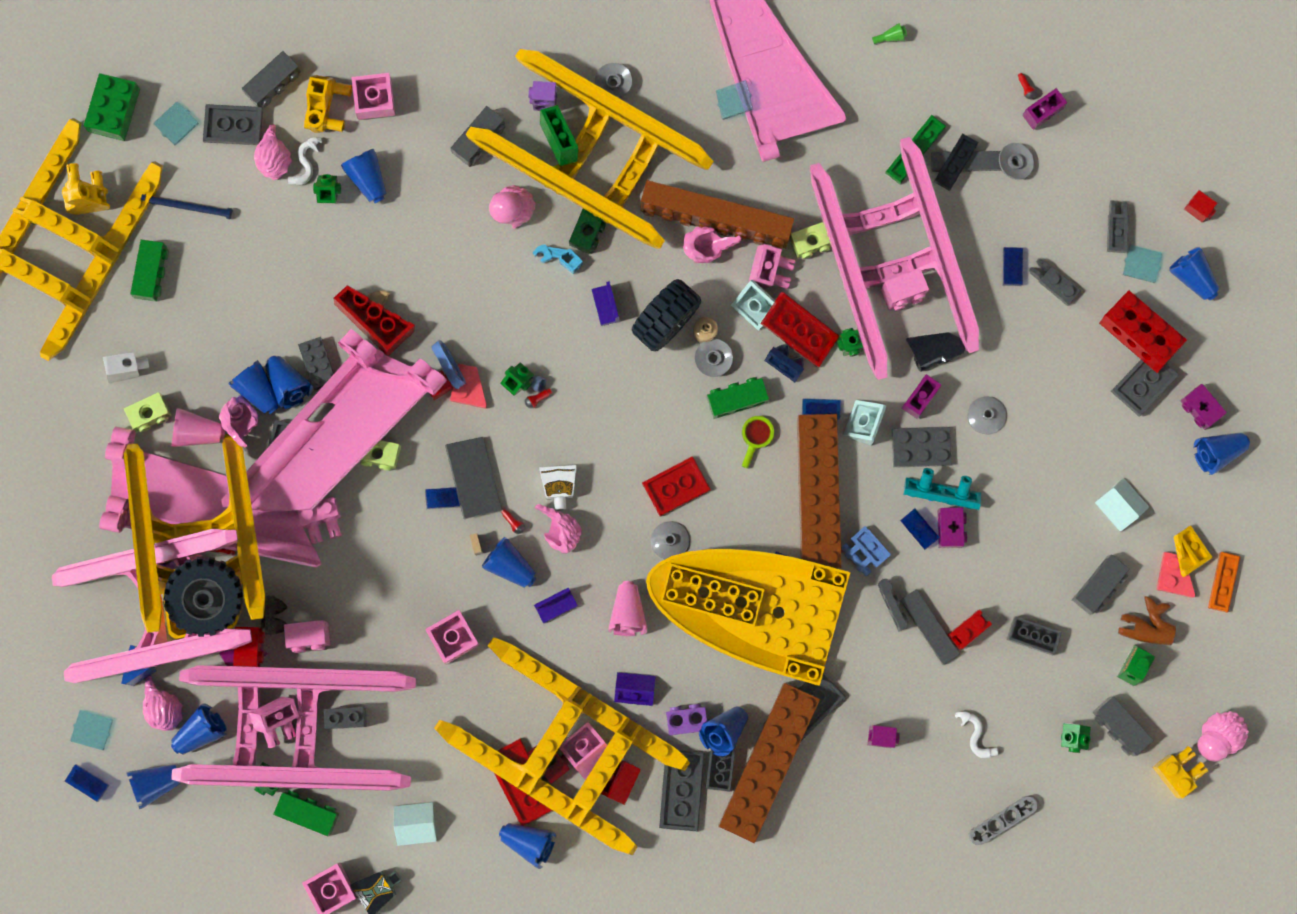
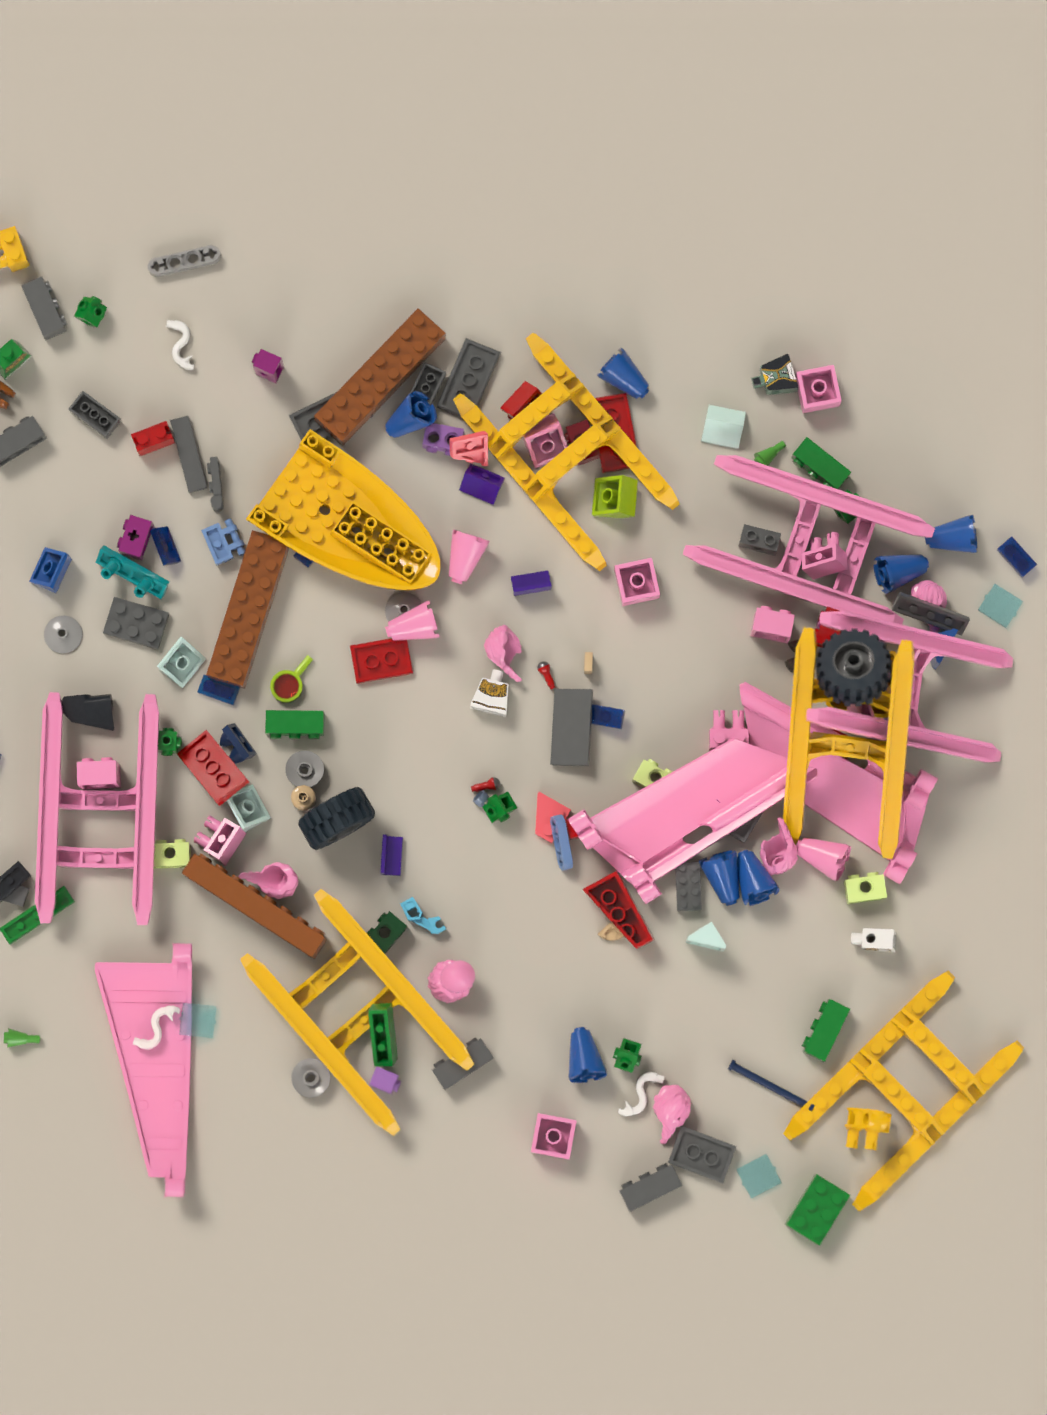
camera: 160 degrees left, 0 degrees up
yellow piece [304,75,353,133] -> none
blue cone [482,537,536,588] -> none
magenta brick [902,374,941,419] -> none
none -> blue slope [29,547,72,593]
none -> white animal [132,1006,180,1050]
none -> bright pink cone [385,601,440,640]
none -> coral wing [450,431,488,466]
none -> lime slope [592,475,638,518]
none -> light aqua slope [686,922,726,952]
none -> bright green cone [754,441,786,466]
none -> dark grey tile [892,592,970,636]

